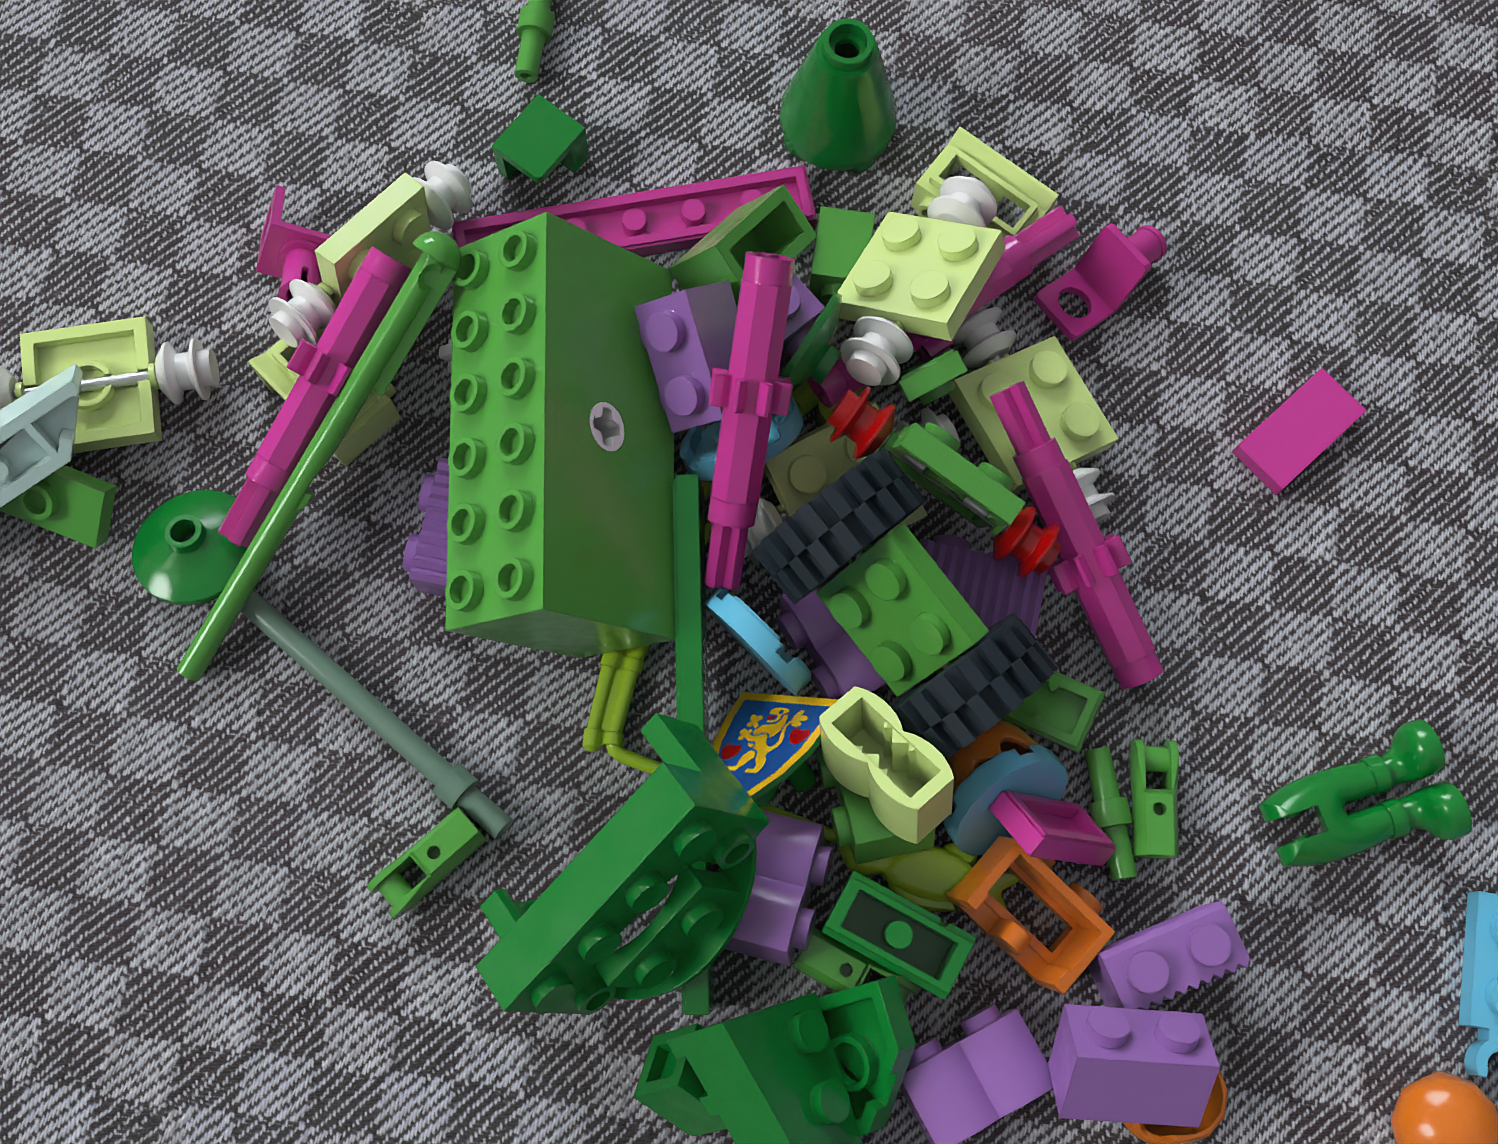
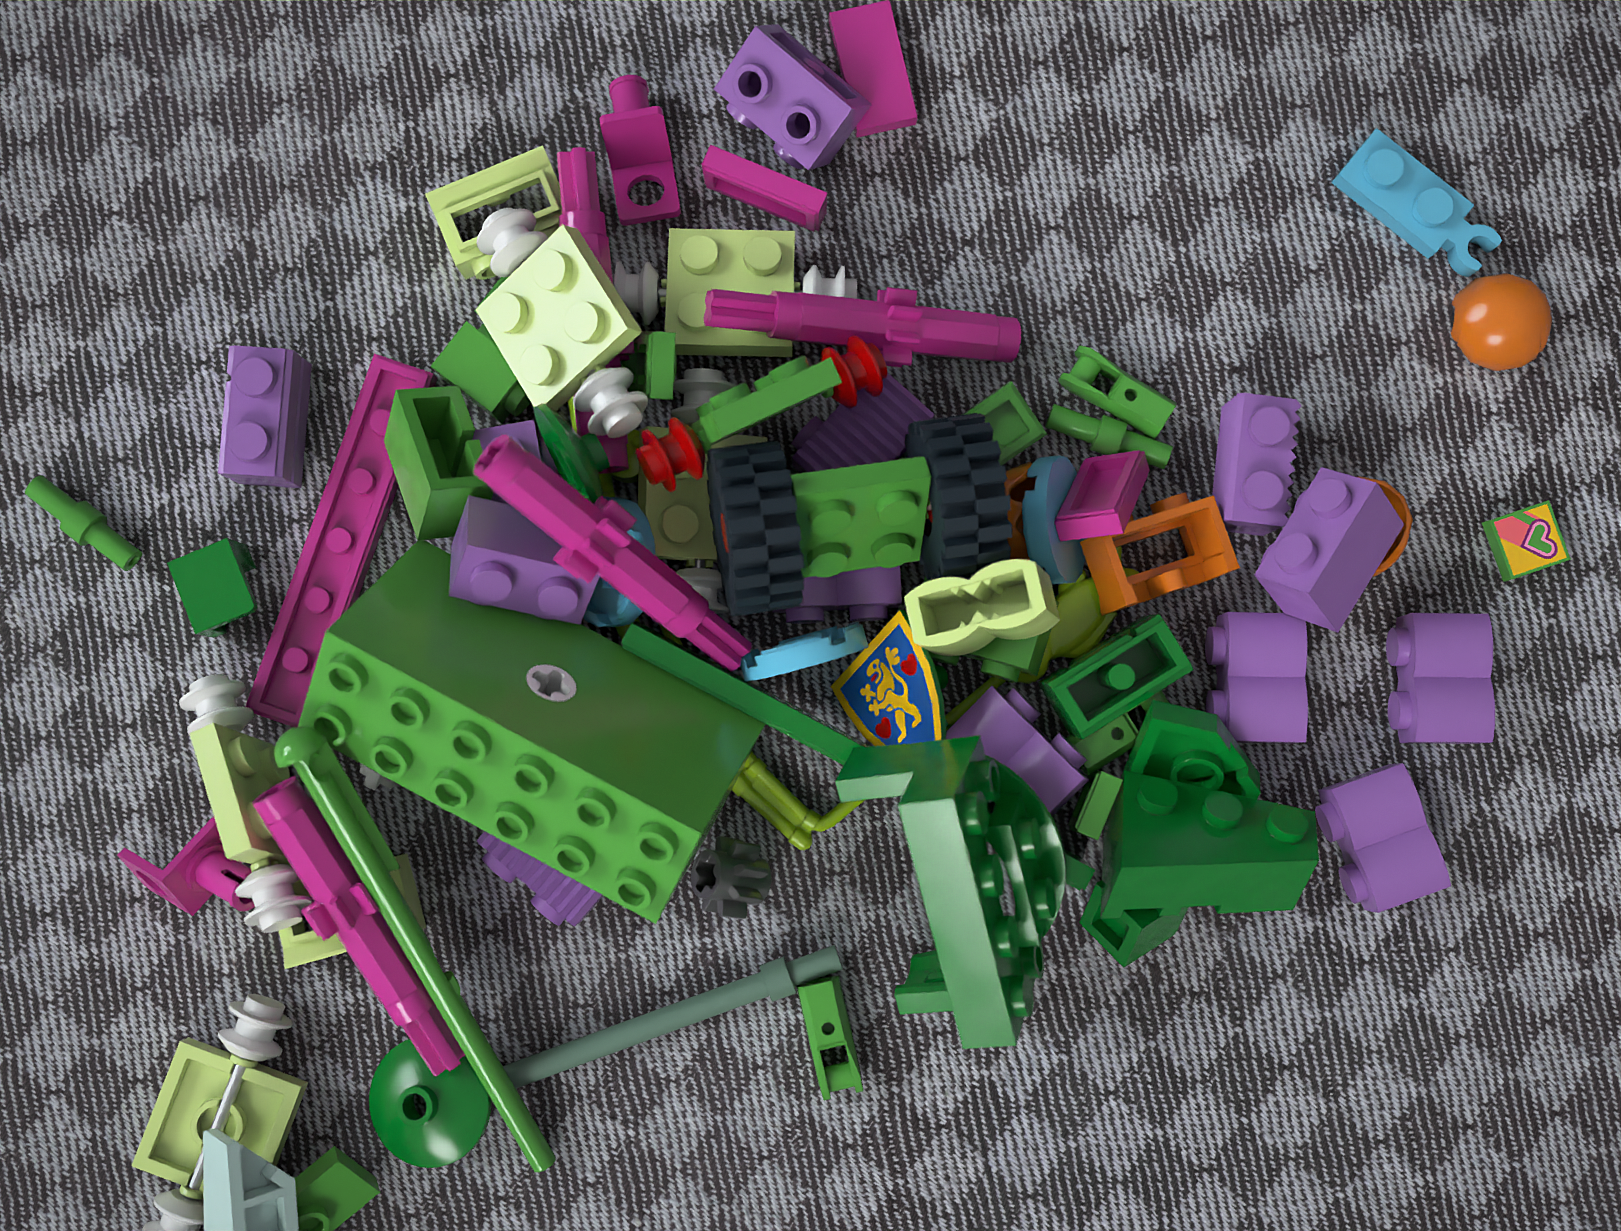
camera: 60 degrees left, 10 degrees up
green cone [780,18,897,173] -> none
green piece [1258,719,1472,867] -> none
none -> medium lavender brick [218,345,312,488]
none -> flat silver gear [691,836,772,919]
none -> dark pink tile [702,145,828,232]
none -> medium lavender brick [714,24,872,170]
none -> bright green tile [1067,771,1123,840]

